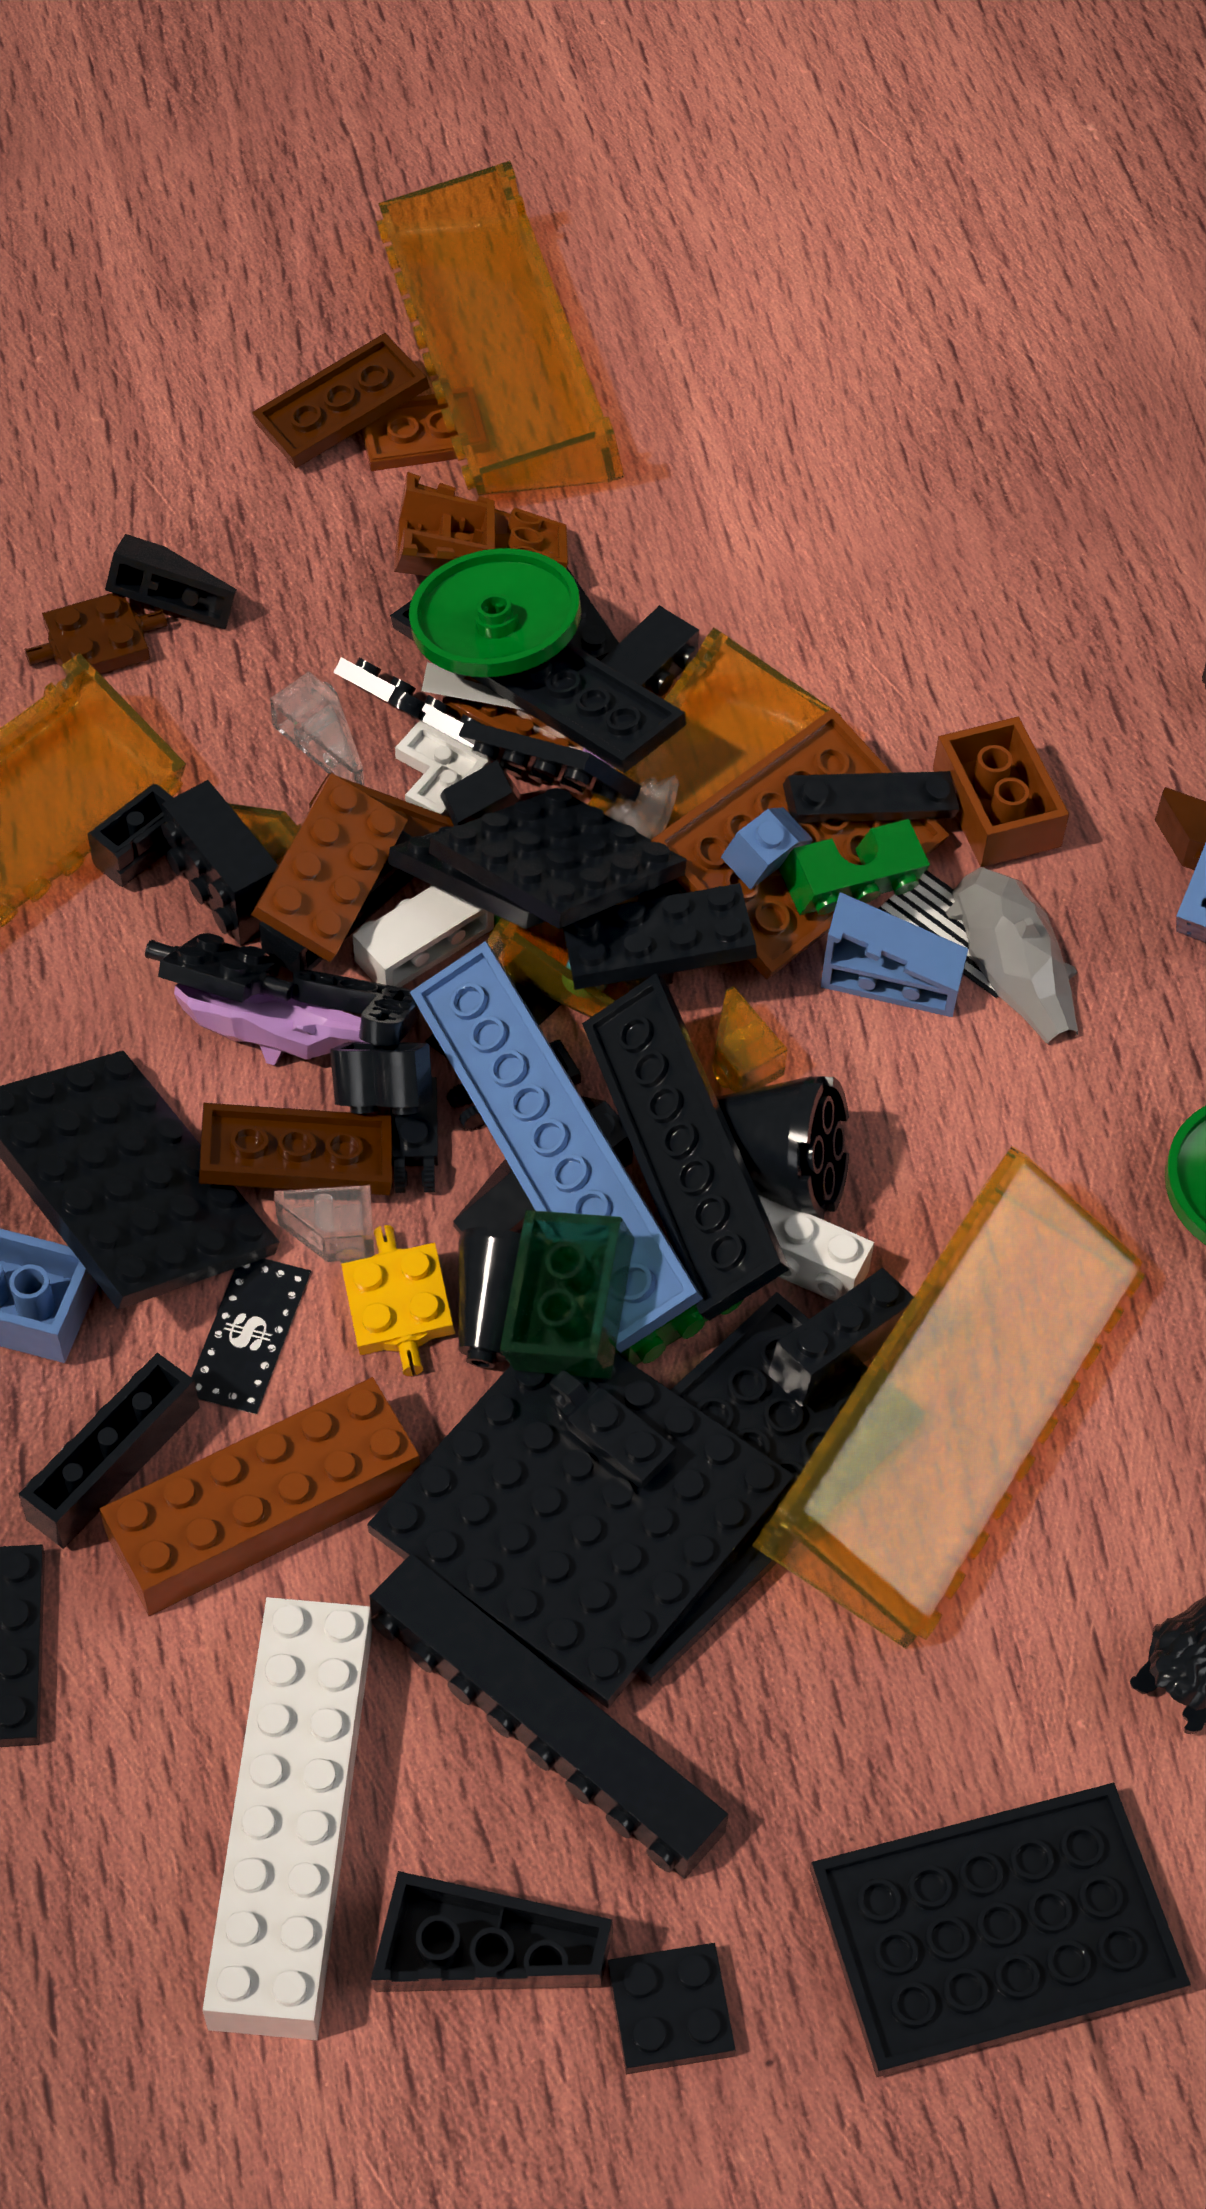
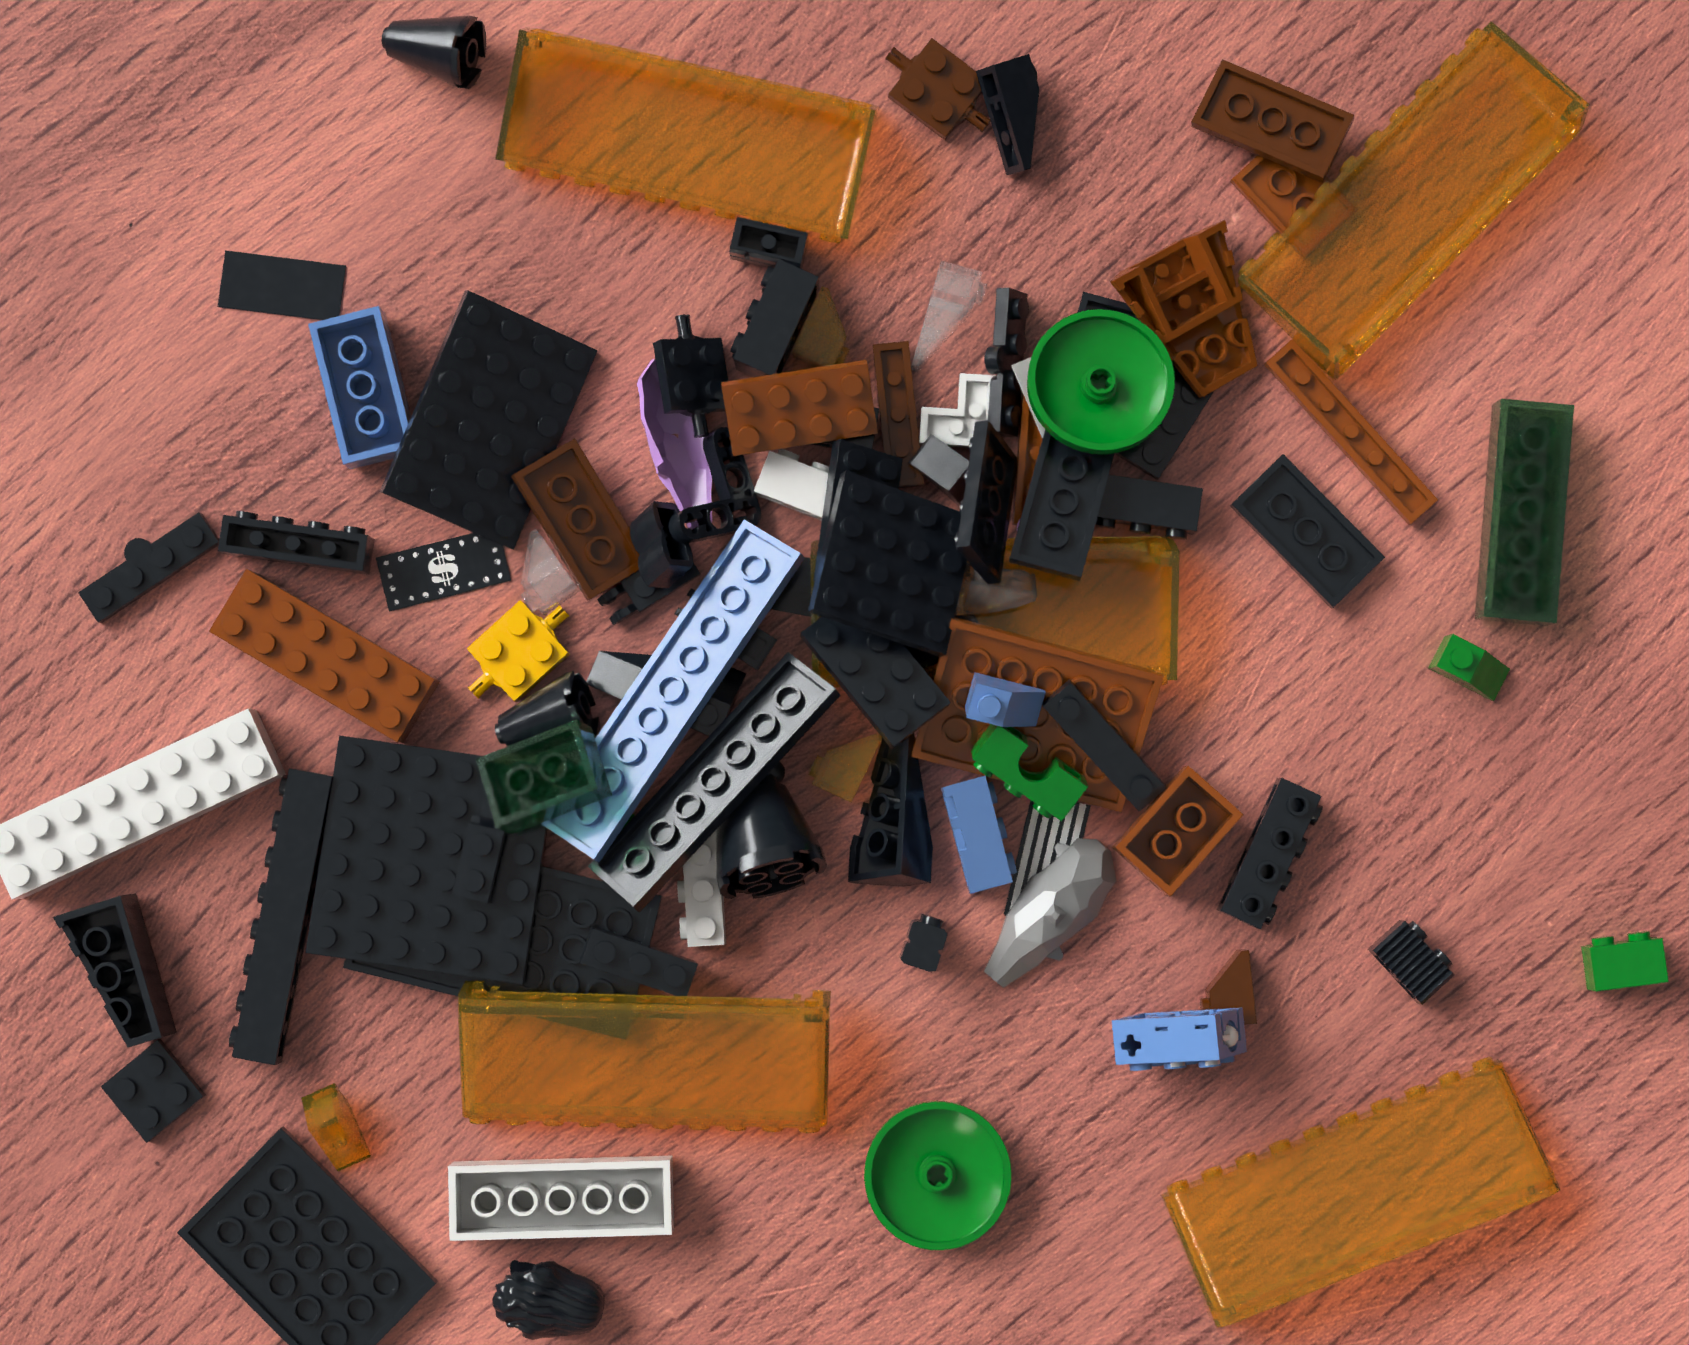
camera: 65 degrees right, 30 degrees up
none -> clear yellow slope [301,1083,371,1171]
none -> white brick [448,1156,674,1241]
none -> black wedge [848,733,933,887]
none -> black brick [900,913,948,973]
none -> black brick [1217,778,1323,929]
none -> black plate [1230,454,1385,609]
none -> dark orange plate [1264,338,1438,525]
none -> green slope [1428,634,1510,701]
none -> clear green brick [1475,399,1574,626]

